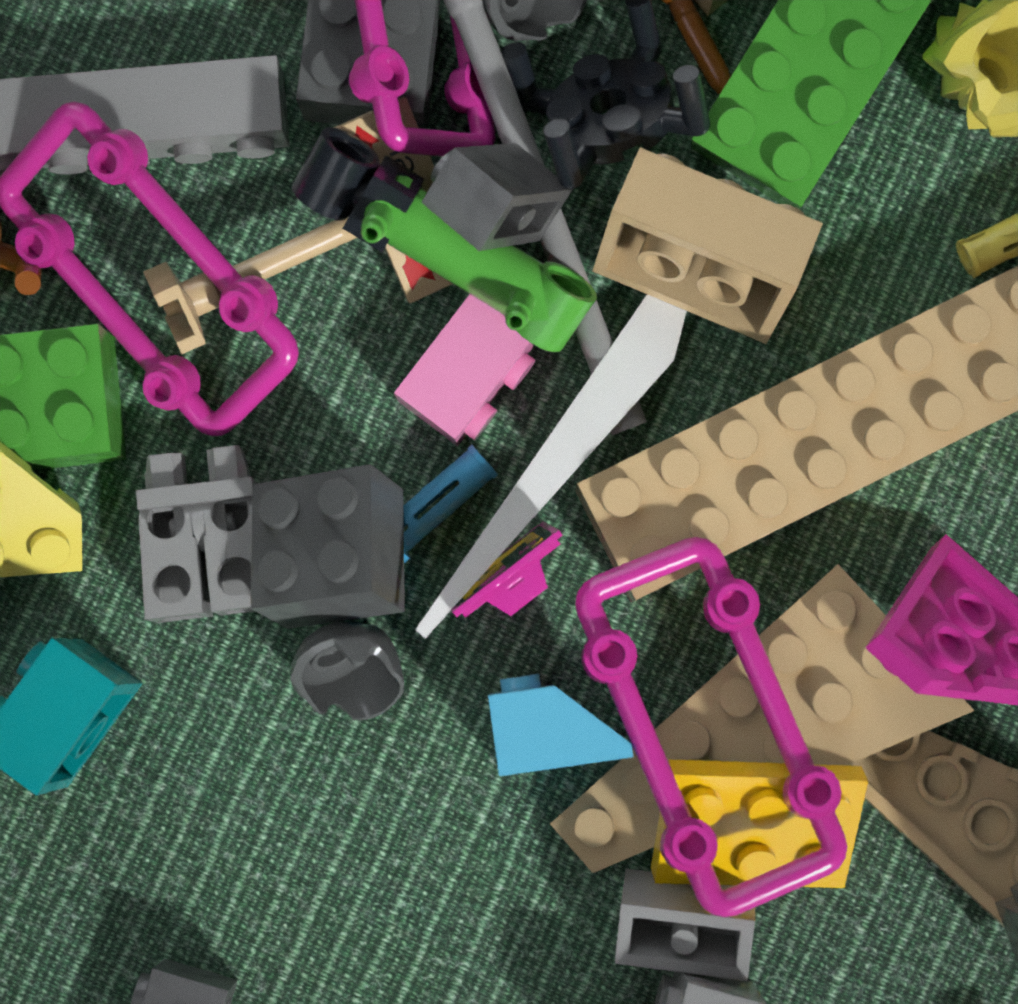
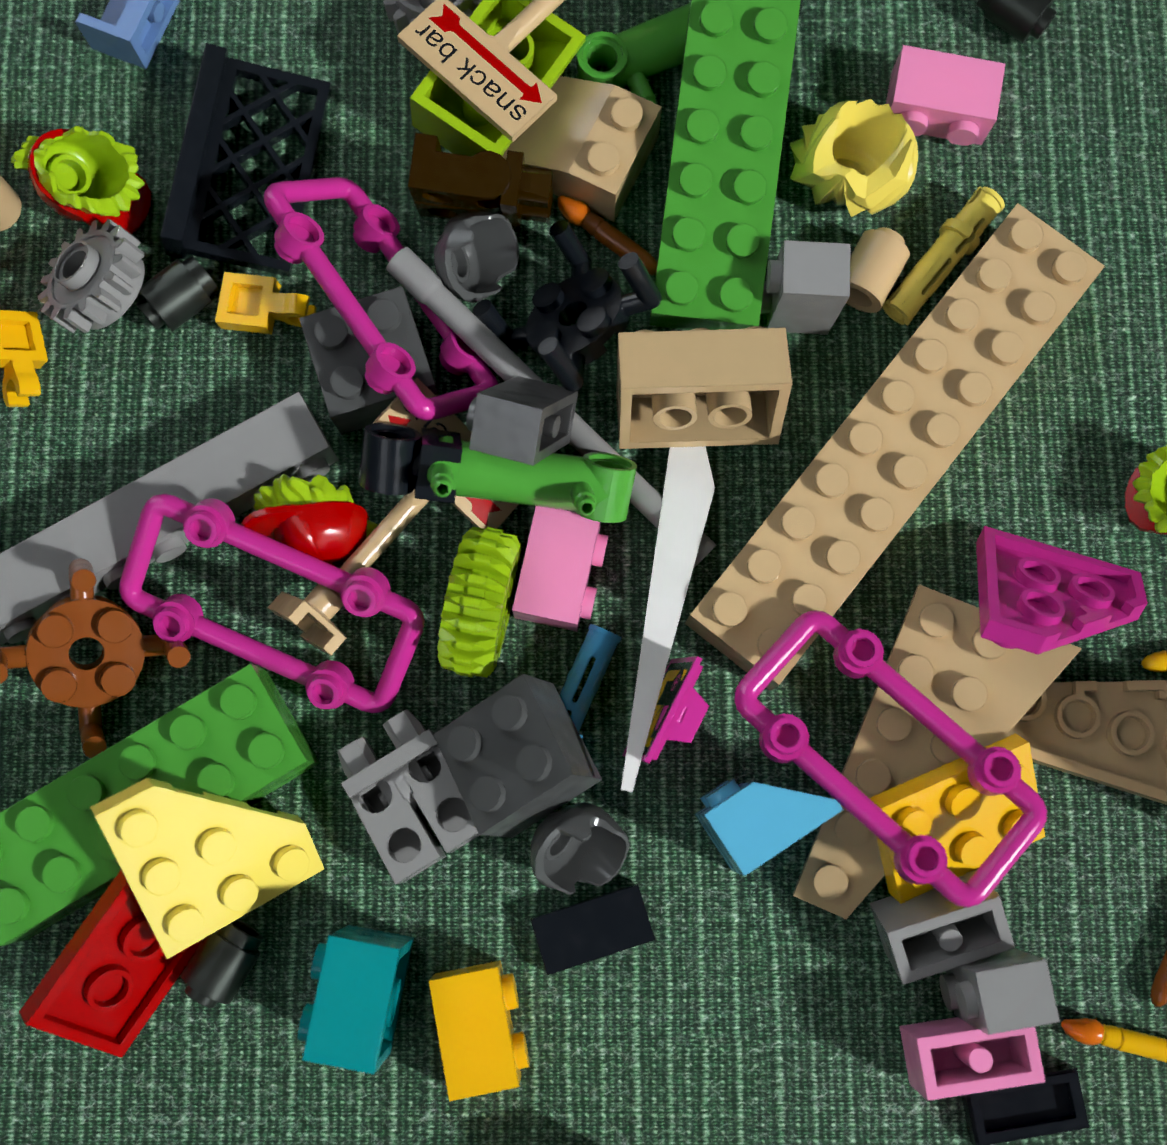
camera: 30 degrees left, 5 degrees down
none -> red hair [240,474,378,568]
none -> yellow brick [429,960,530,1102]
none -> lime gear [437,527,521,678]
none -> black tile [530,883,655,975]
none -> light grey brick [761,240,851,335]
none -> tan brick [846,227,910,313]

